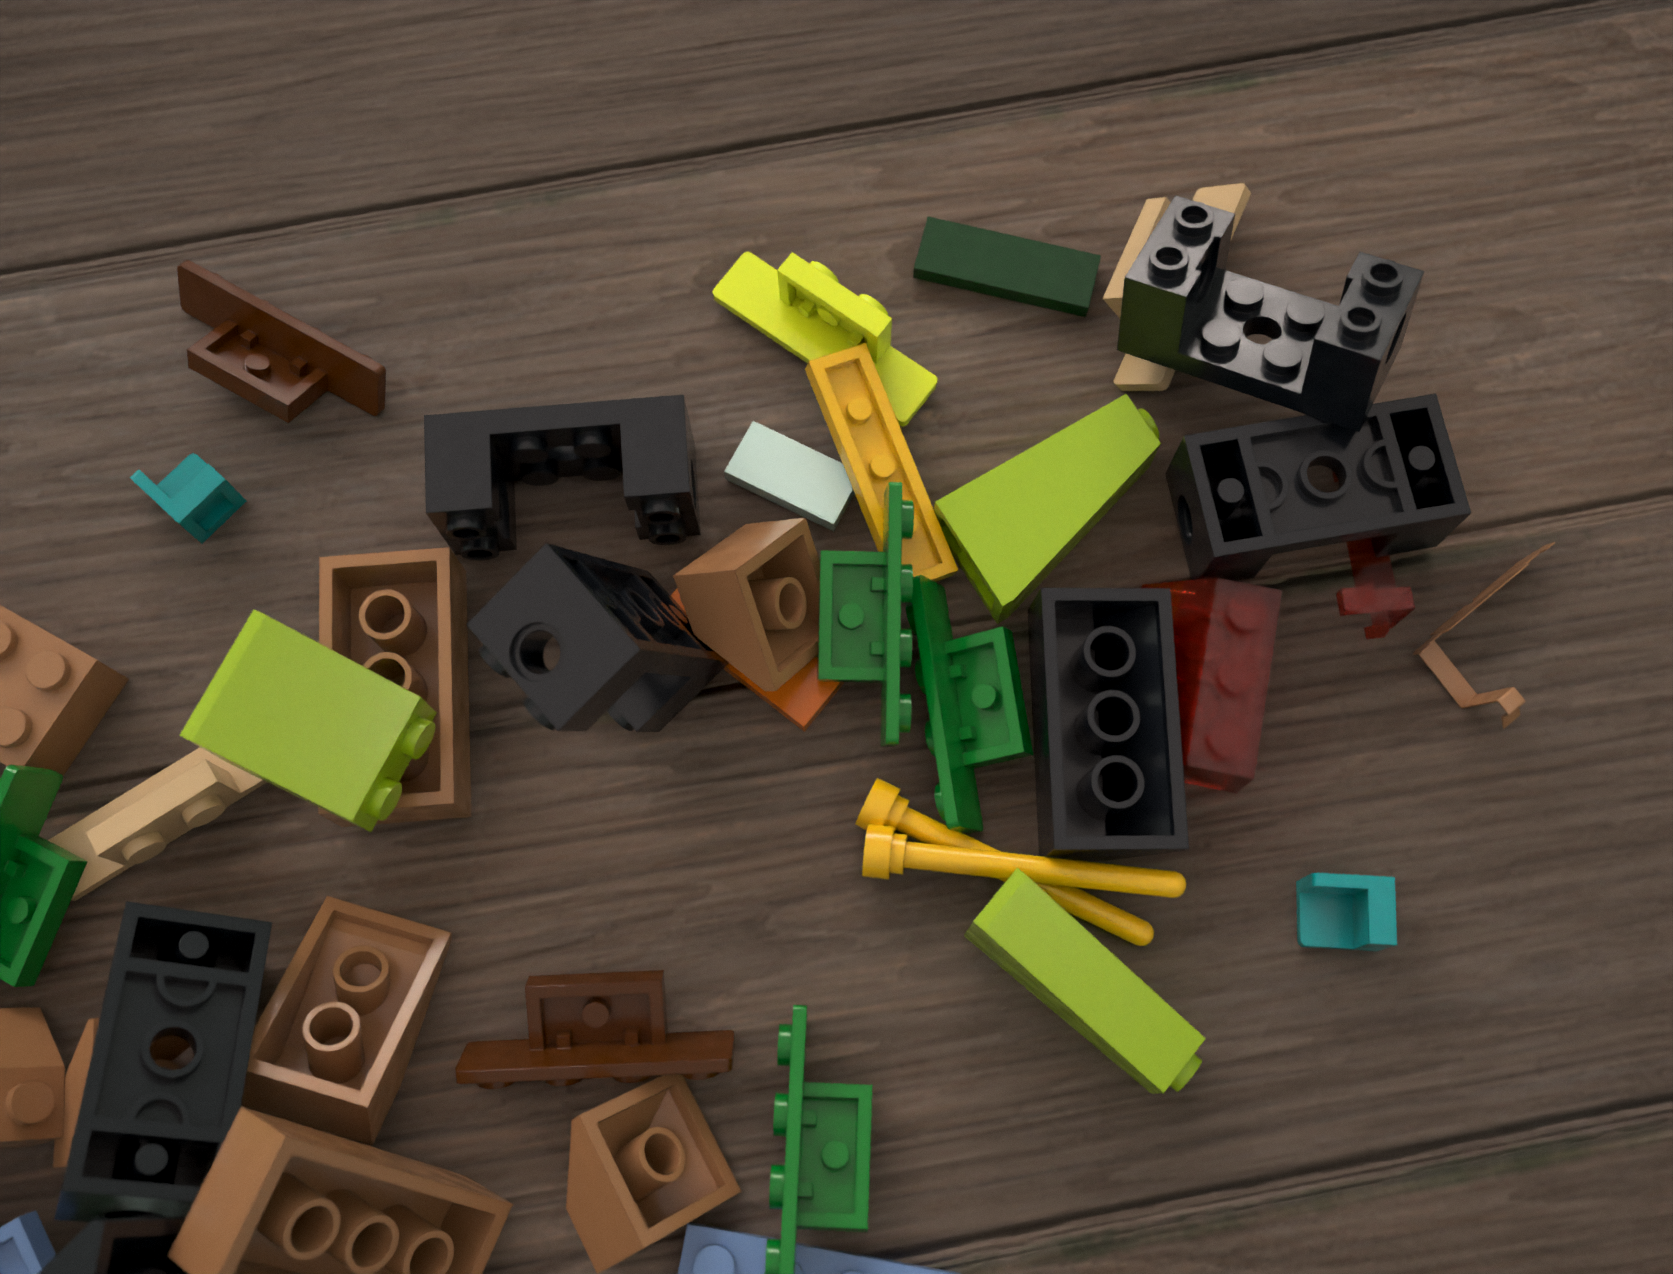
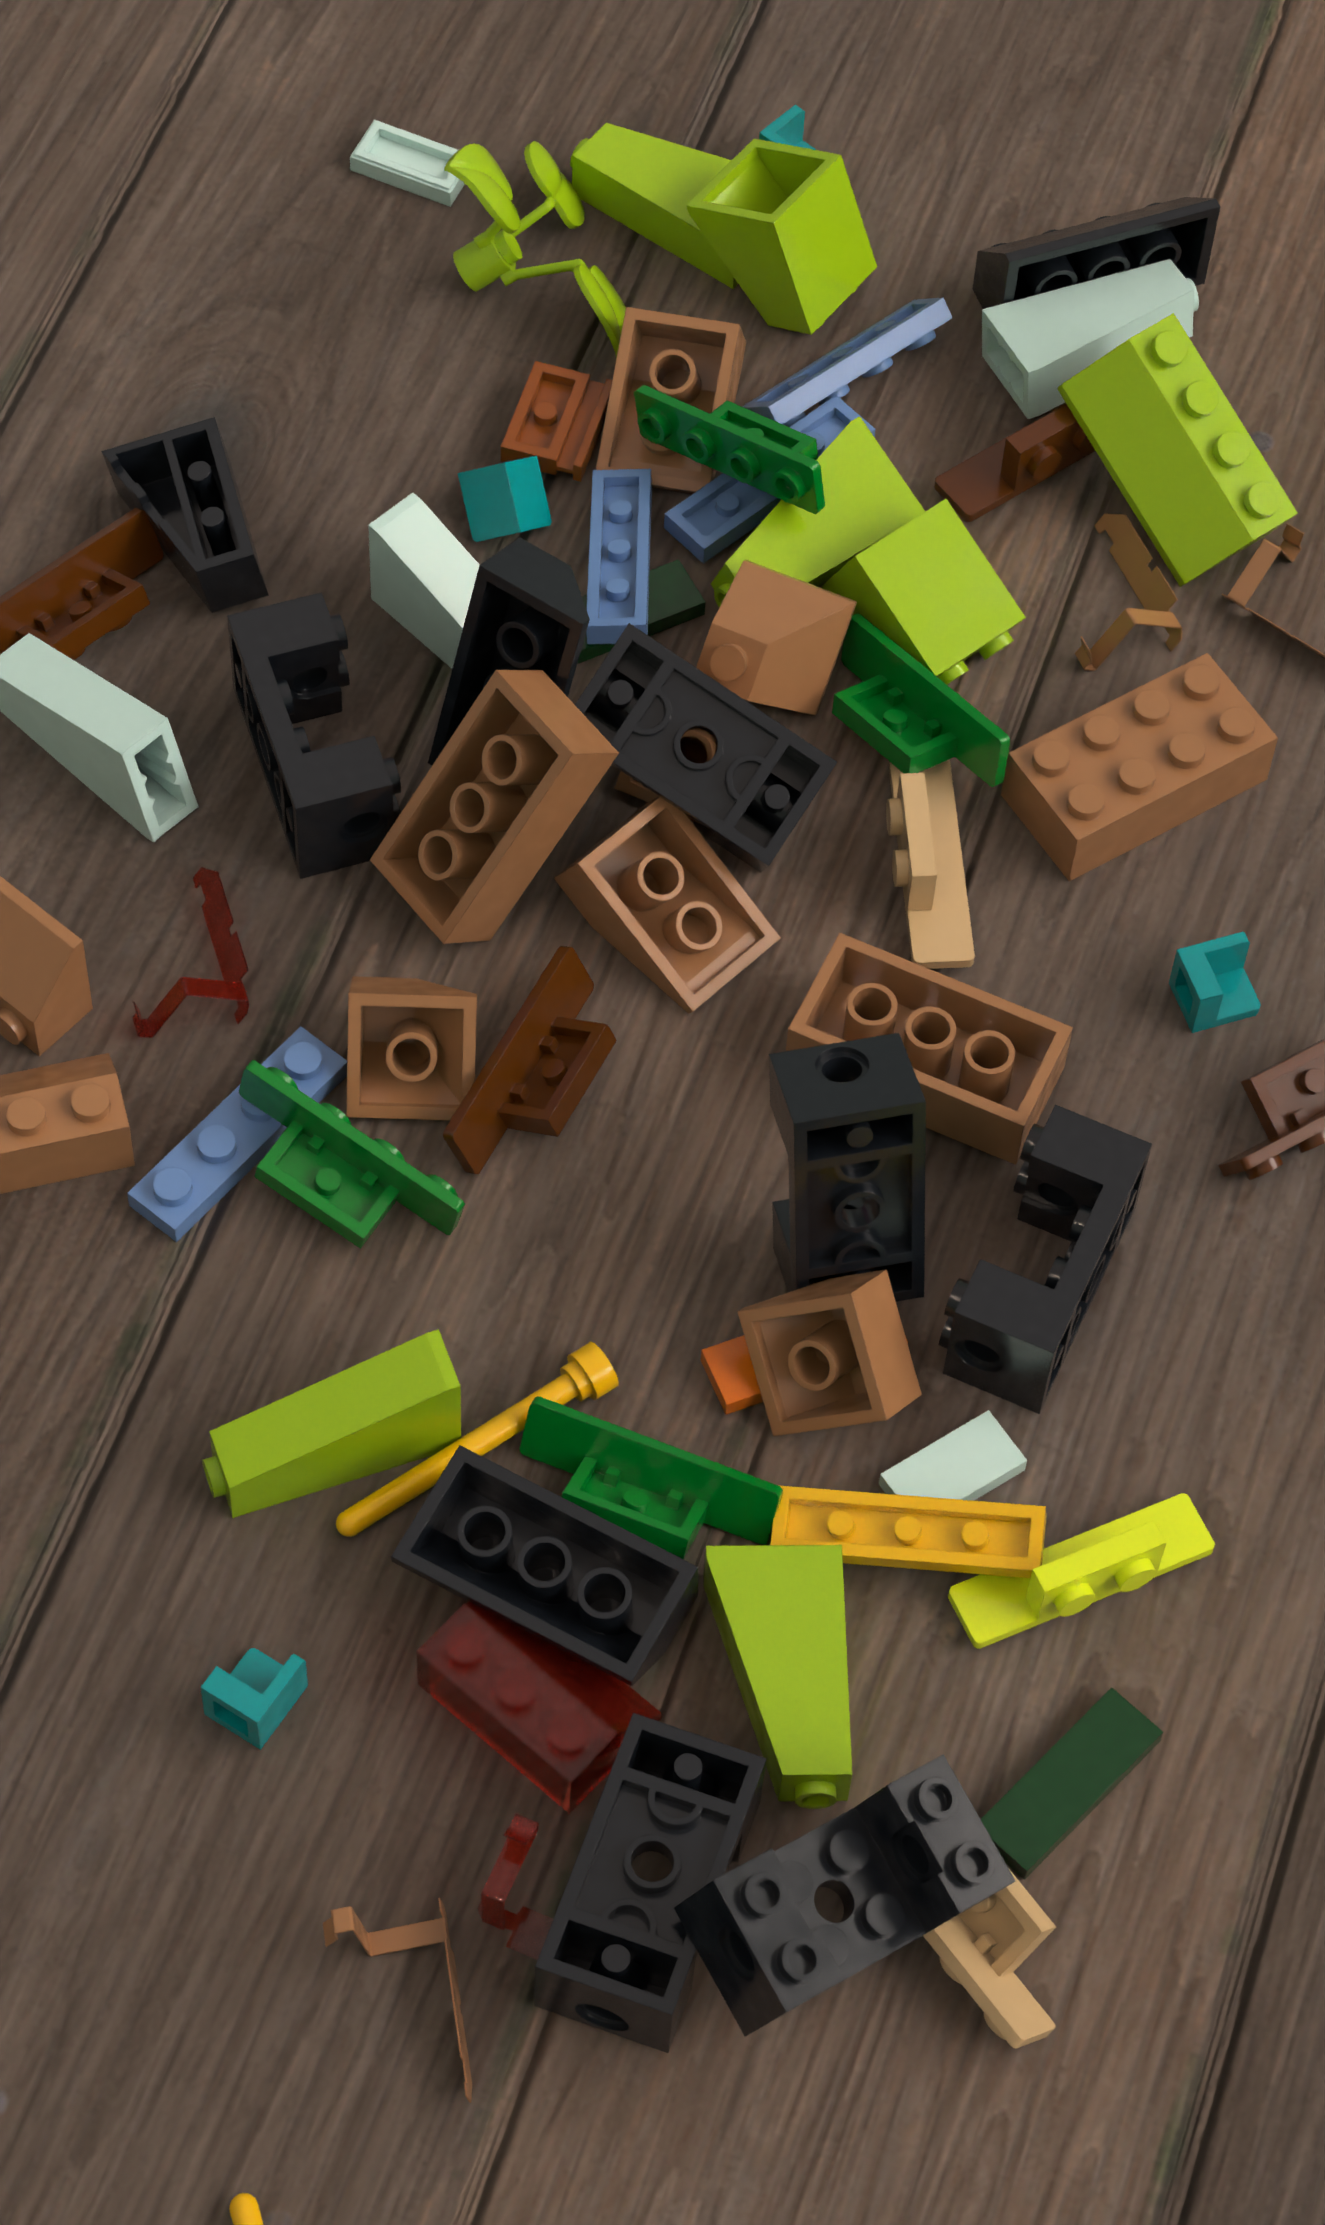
camera: 115 degrees right, 15 degrees down
lime slope [179,609,437,833] -> none
green bracket [817,482,914,747] -> none
yellow piece [862,824,1186,898] -> none

